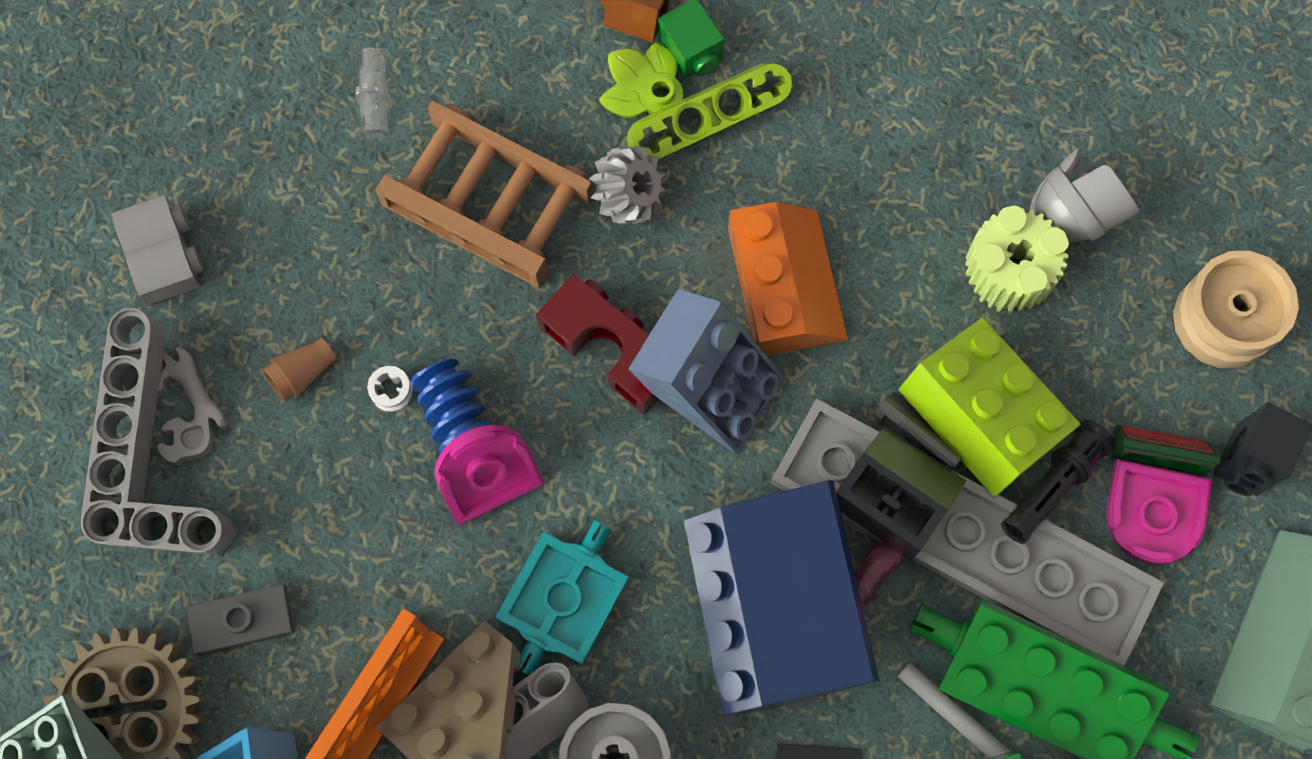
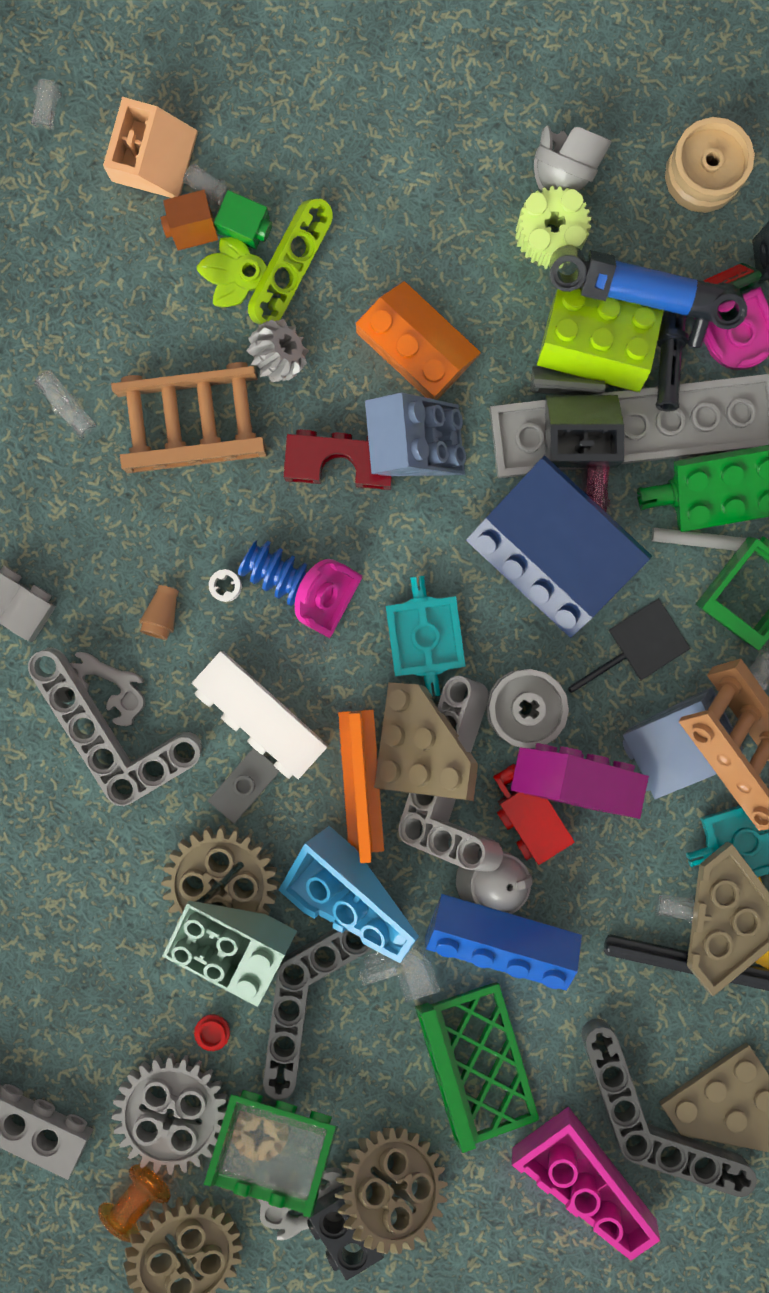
camera: 35 degrees left, 15 degrees up
none -> white brick [192,651,329,780]
none -> piece [549,245,747,348]

